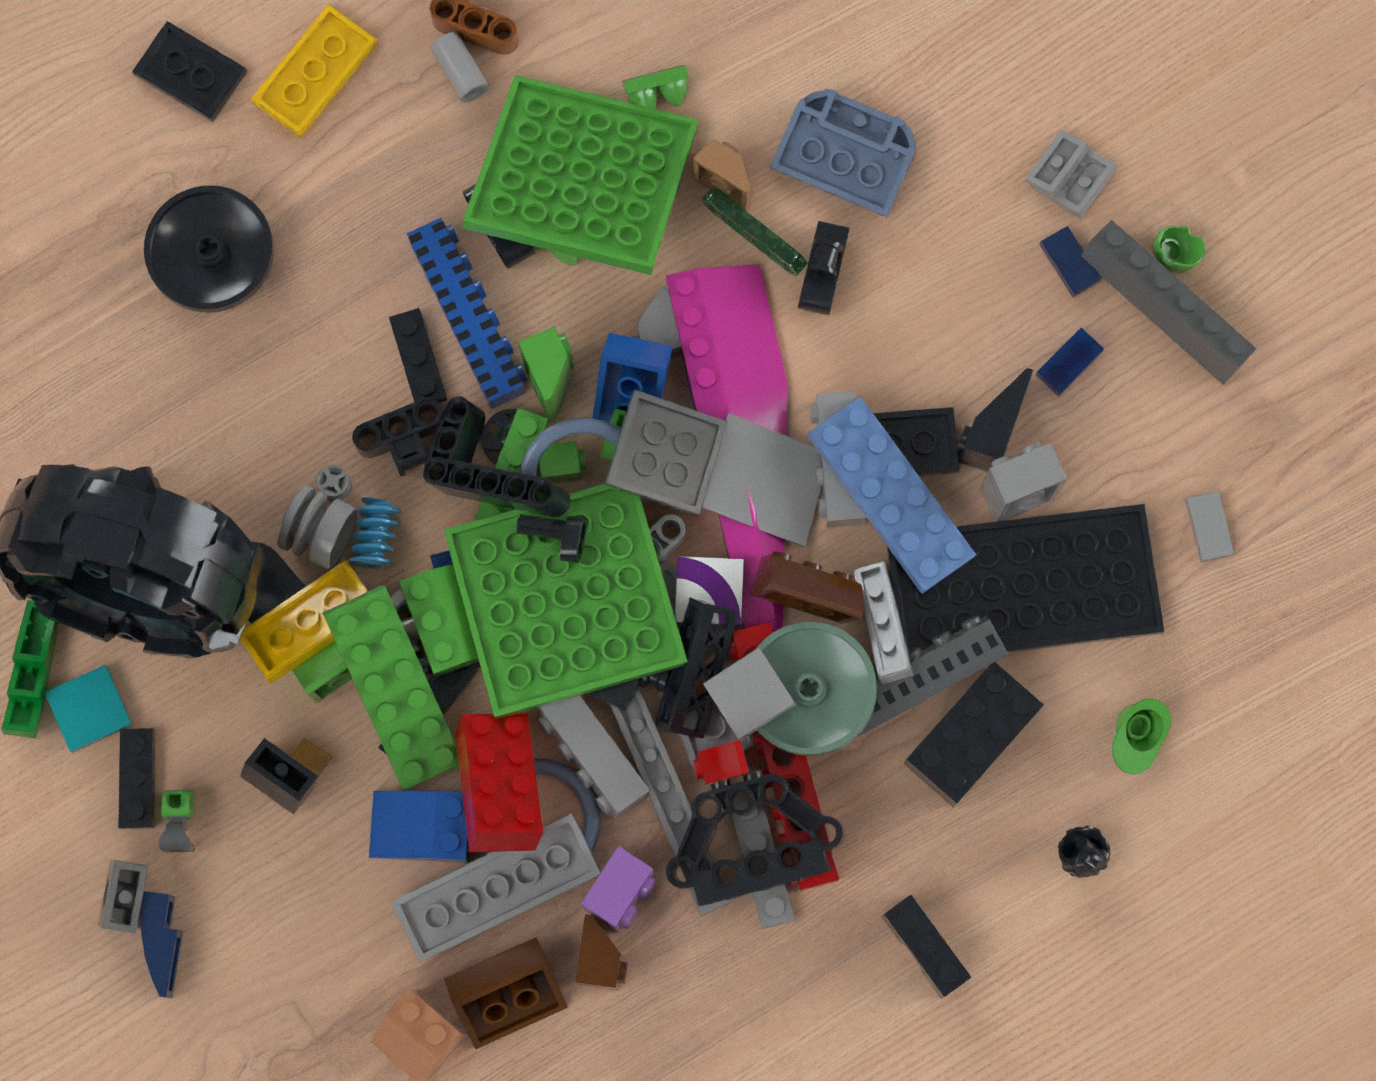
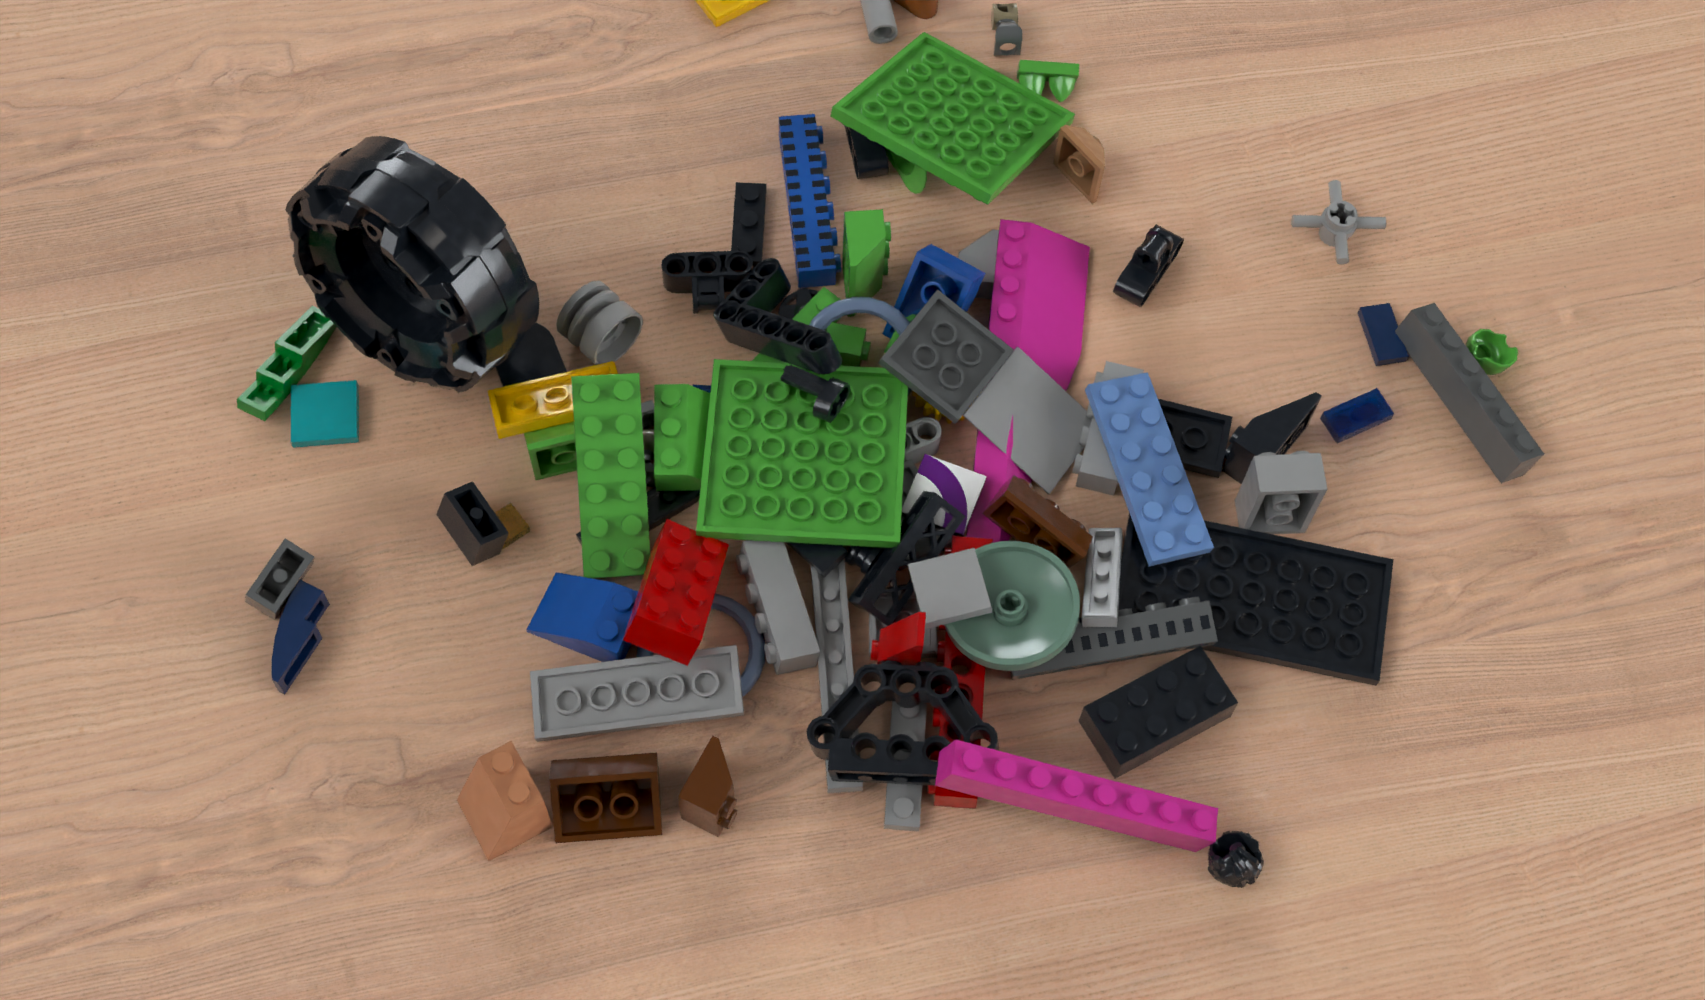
camera: 15 degrees right, 15 degrees down
black plate [118,728,155,829] -> none
black dish [144,185,274,313] -> none
leg [159,790,195,852] -> none
light grey wheel [316,465,352,502] -> none
dark azure piece [349,497,401,569] -> none
medium lavender brick [581,846,656,932] -> none
clear green beam [701,187,807,276] -> none
sand blue plate [770,89,915,218] -> none
black arch [881,895,971,999] -> none
light grey slope [1026,130,1117,219] -> none
bright green piece [1112,698,1171,775] -> none
light grey tile [1185,491,1234,562] -> none
none -> dark pink brick [935,740,1218,852]
none -> dark grey leg [991,3,1022,56]
none -> light grey bar [1291,180,1386,265]

